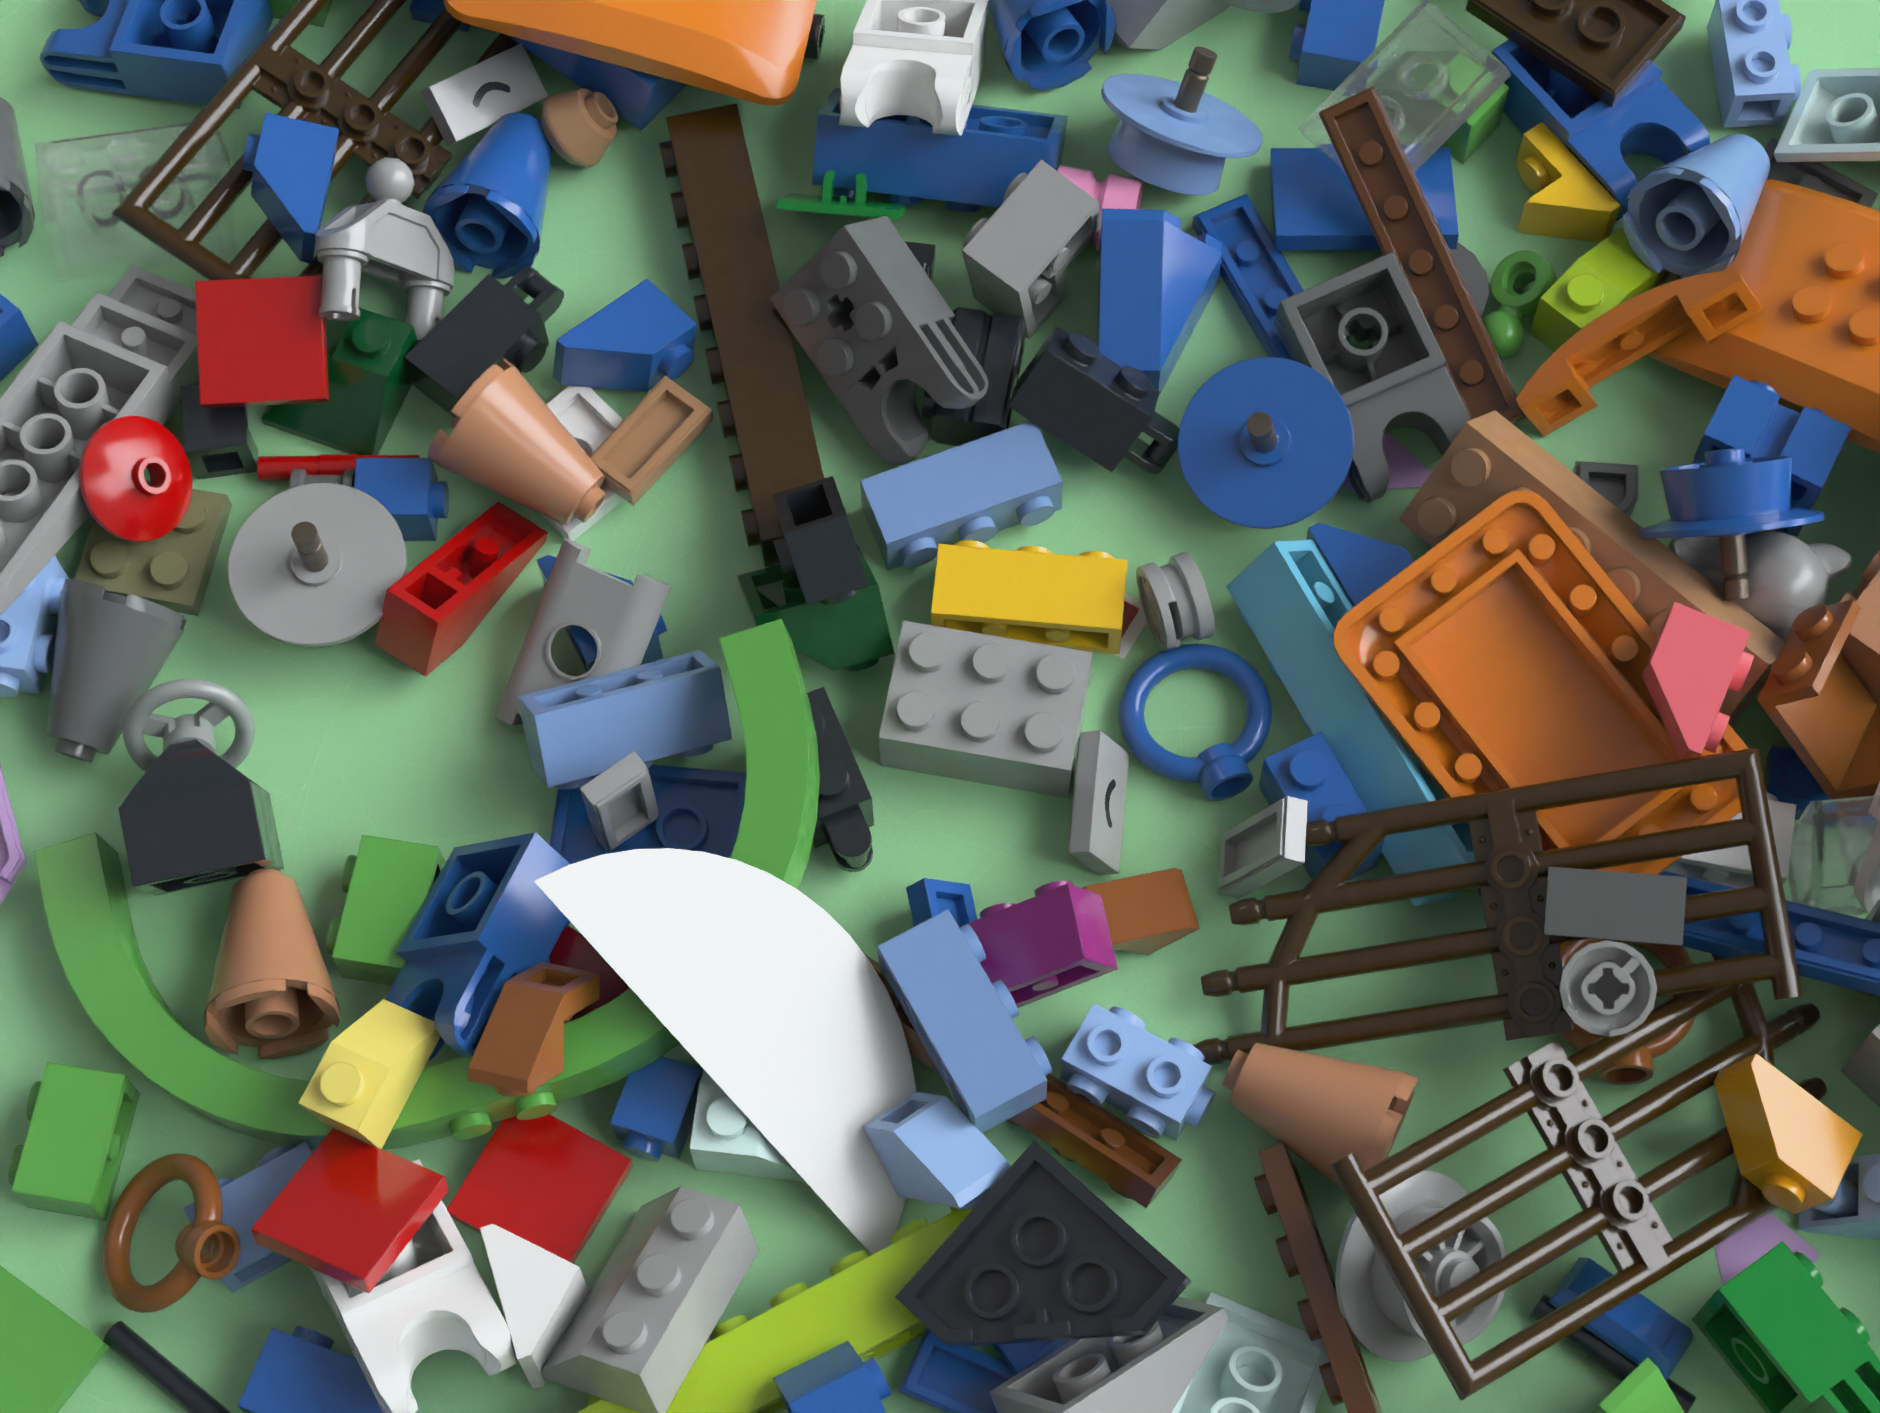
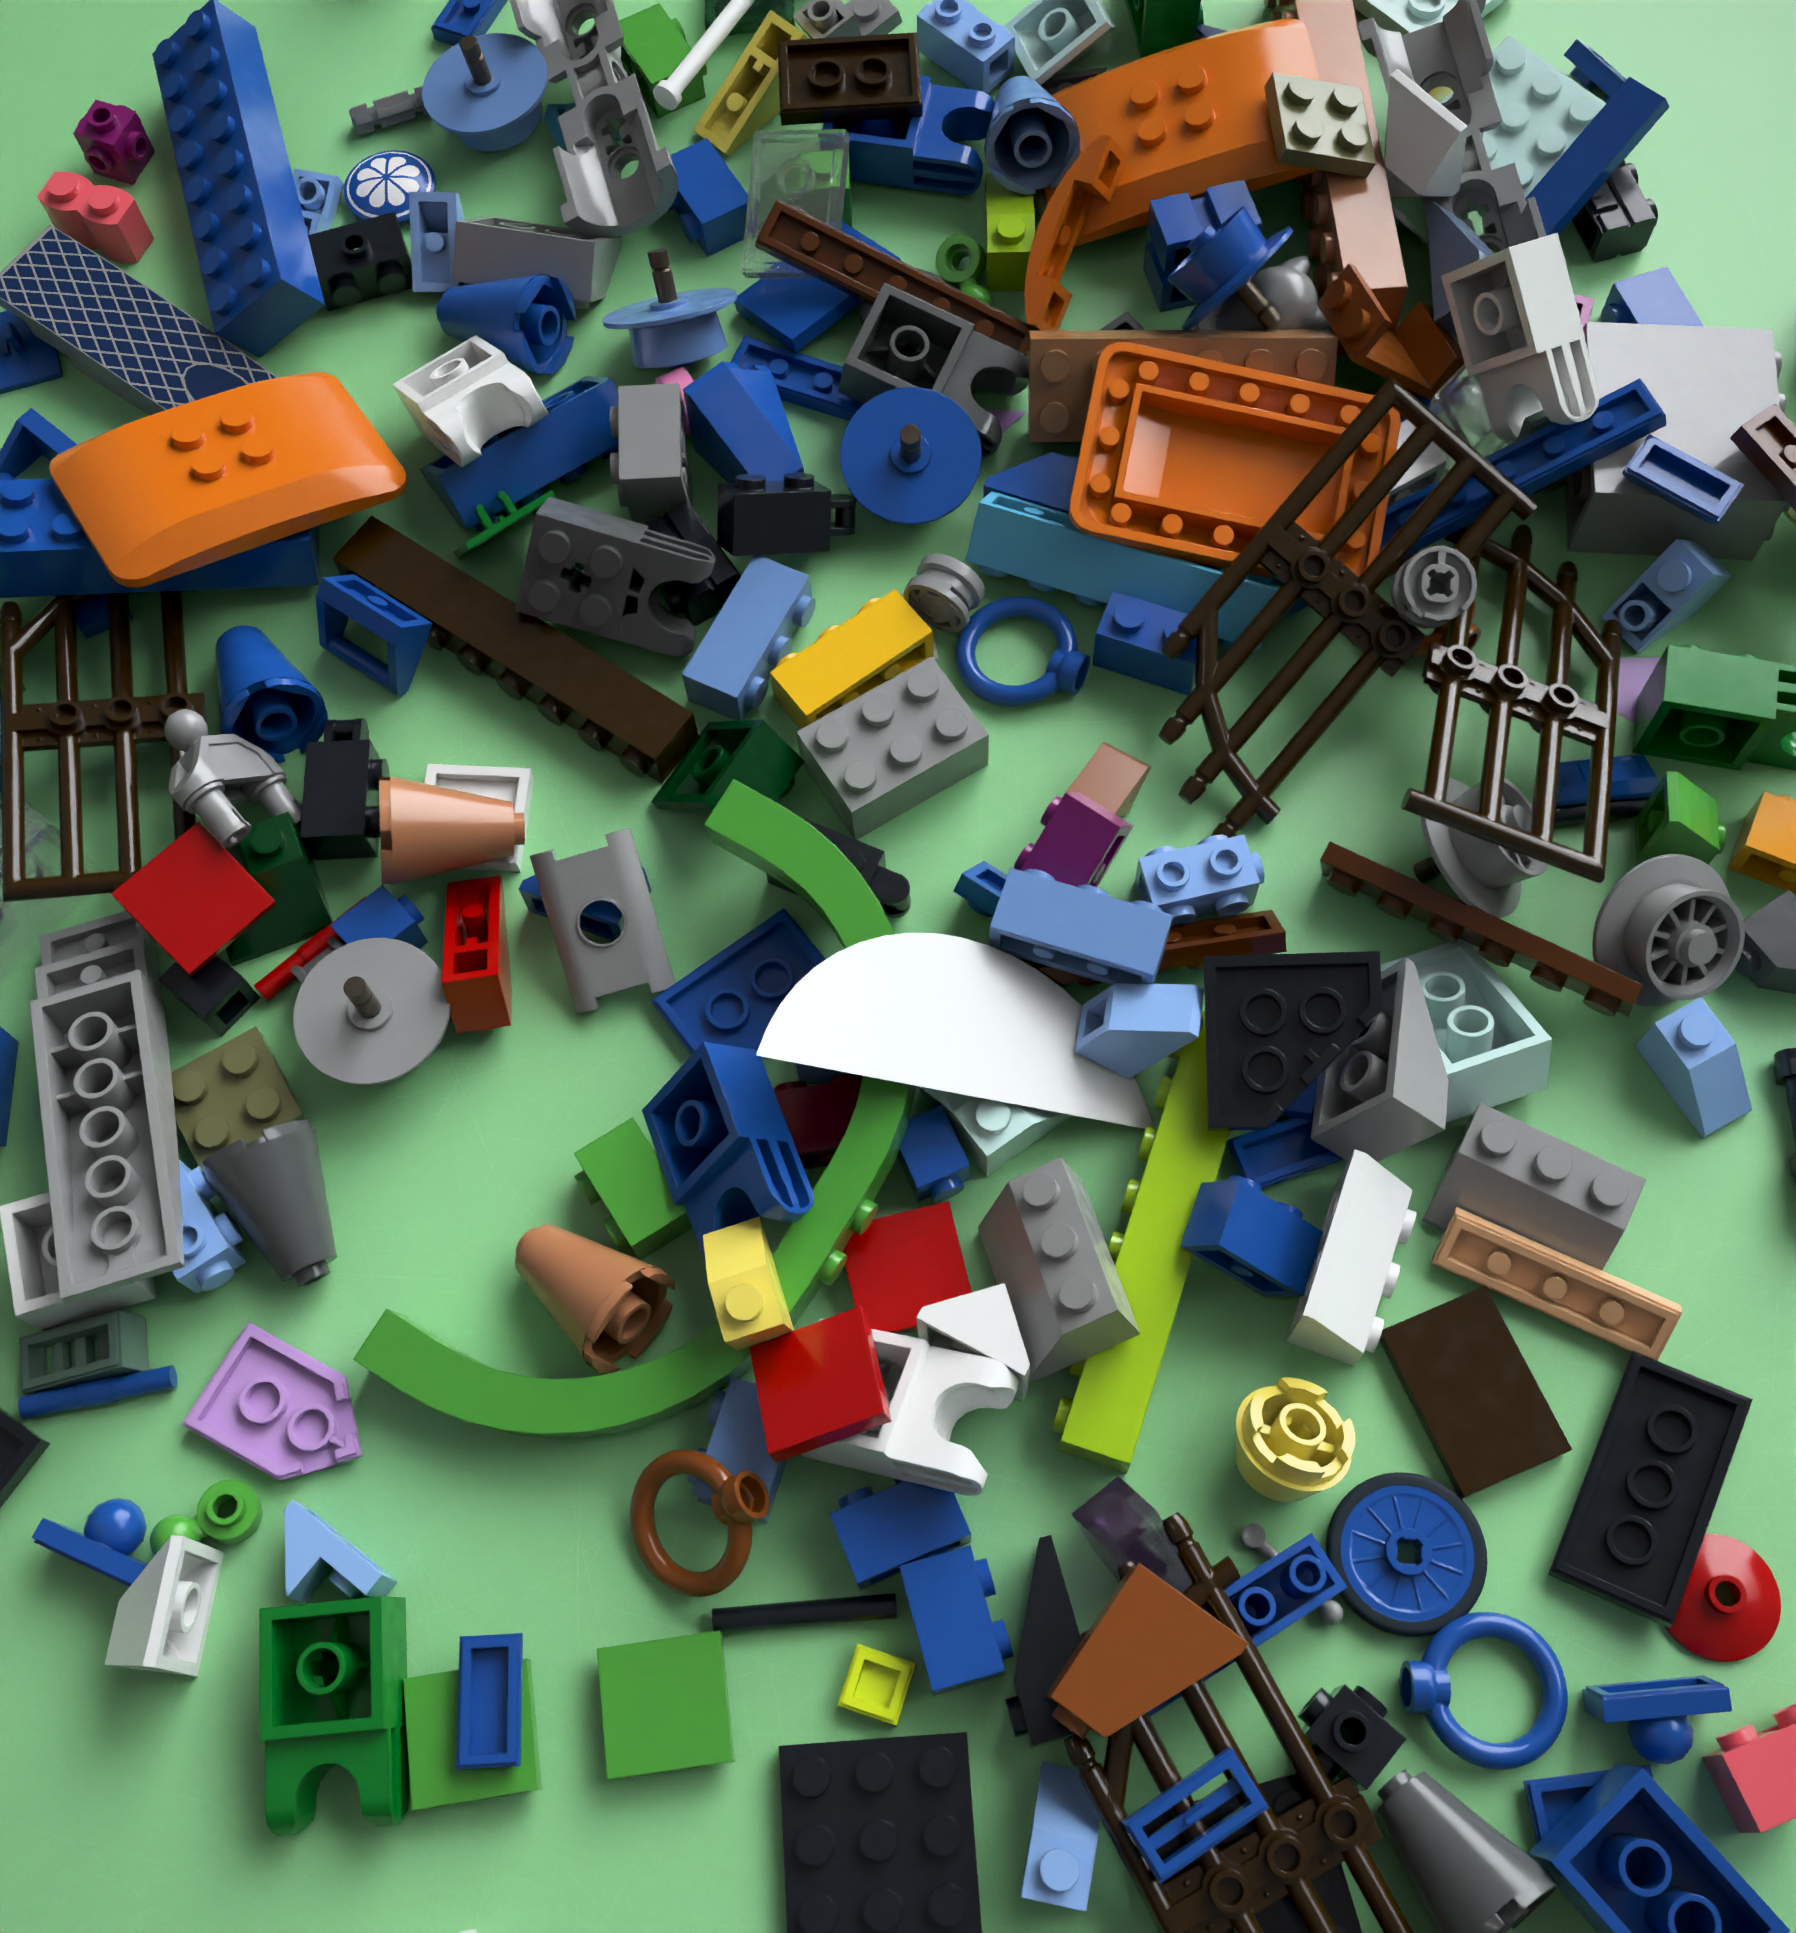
camera: 40 degrees left, 0 degrees up
bright green brick [8,1062,140,1221] -> none
red dish [79,416,192,542] -> none
black piece [118,679,284,895] -> none
blue slope [242,113,339,264] -> none
light grey tile [420,43,548,146] -> none
dark orange slope [468,962,600,1097] -> none
medium blue brick [518,650,732,789] -> none
medium nougat cone [540,88,618,167] -> none
blue slope [553,279,697,392] -> none
light grey tile [580,751,659,851] -> none
medium nougat tile [589,376,713,506] -> none
black brick [773,476,869,605] -> none
light grey tile [1068,730,1130,875] -> none
light grey tile [1218,796,1308,898] -> none
nougat cone [1222,1043,1419,1188] -> none
yellow slope [1515,122,1620,242] -> none
dark grey tile [1544,866,1687,946] -> none
coral slope [1642,602,1754,760] -> none
light orange slope [1714,1054,1863,1214] -> none
none -> blue tile [316,574,433,697]

